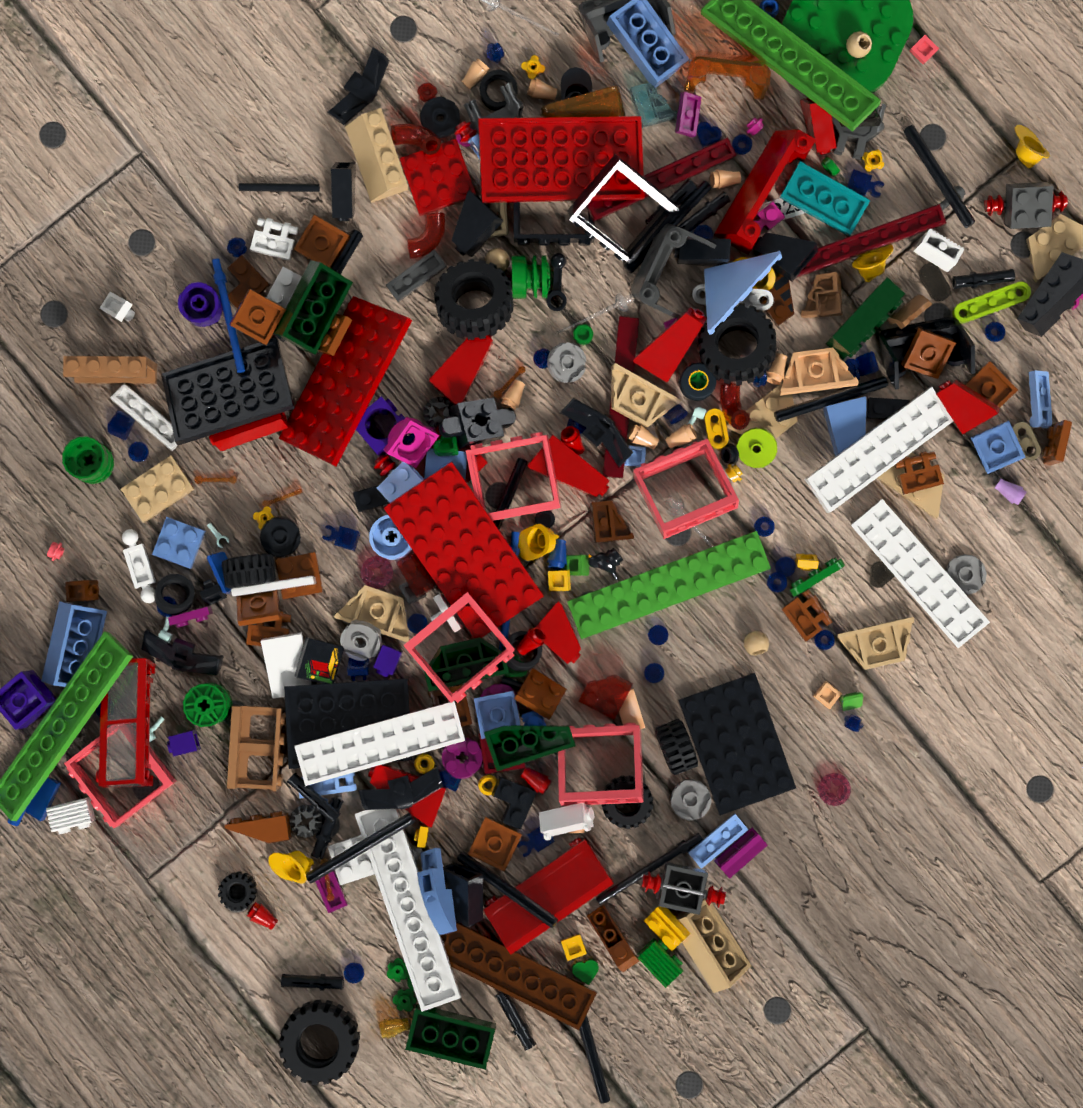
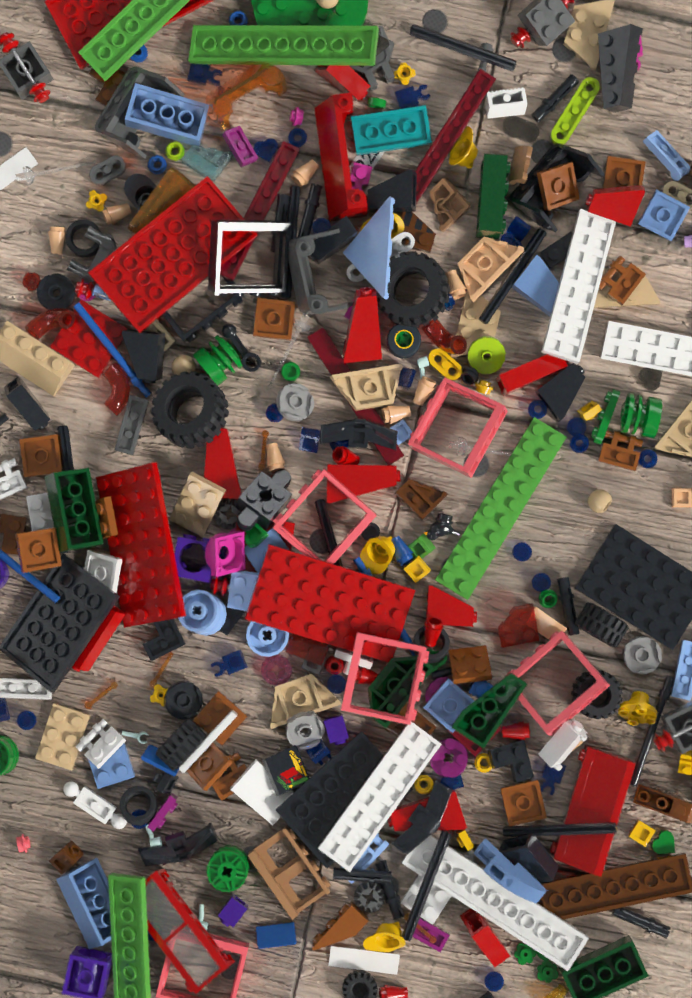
camera: 35 degrees left, 0 degrees up
clear blue plate [486,43,504,63] -> none
clear blue plate [984,322,1005,342] -> none
none -> blue bar [73,302,151,398]
none -> white plate [76,719,126,769]
none -> white plate [84,550,122,593]
none -> dark grey plate [90,156,126,186]
none -> black plate [143,619,186,661]
none -> blue plate [148,155,167,175]
none -> lime plate [165,141,185,161]
none -> tan plate [169,472,226,537]
none -> light blue wheel [178,589,227,636]
none -> clear blue plate [187,64,223,86]
none -> dark orange plate [253,298,295,341]
none -> blue slope [256,922,297,949]
none -> clear blue slope [299,428,321,453]
none -> red cone [325,656,344,675]
none -> white sticker [328,946,400,975]
none -> red cone [355,666,379,685]
none -> red slope [460,908,510,967]
none -> red slope [495,354,569,397]
none -> black slope [535,363,586,422]
none -> green plate [538,589,558,608]
none -> black pin [557,577,580,636]
none -> yellow plate [618,691,657,726]
none -> green wheel [620,393,662,438]

